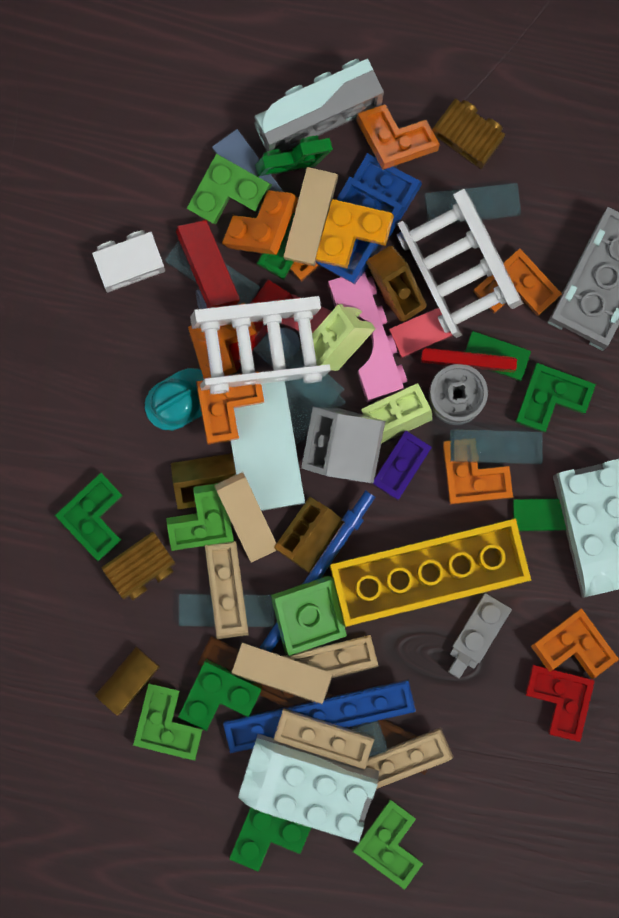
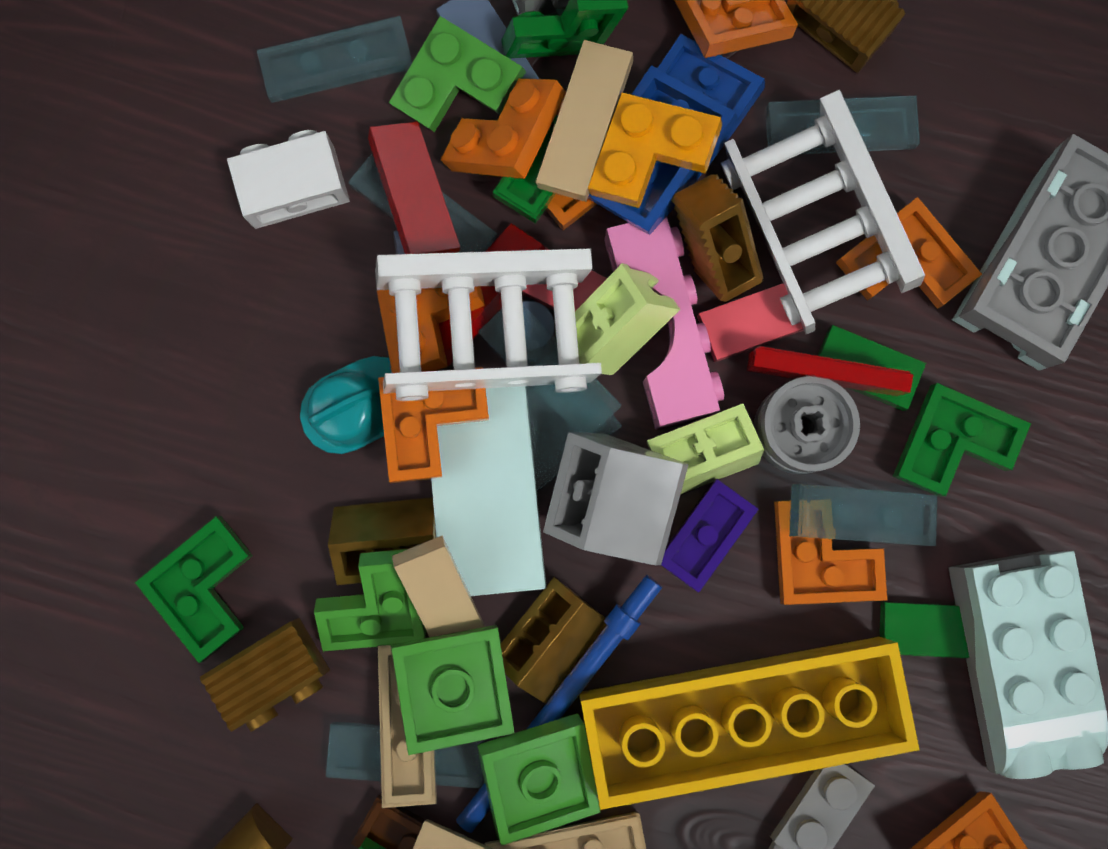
camera: 10 degrees right, 0 degrees up
none -> clear light blue tile [257,16,412,103]
none -> bright green plate [391,625,515,755]

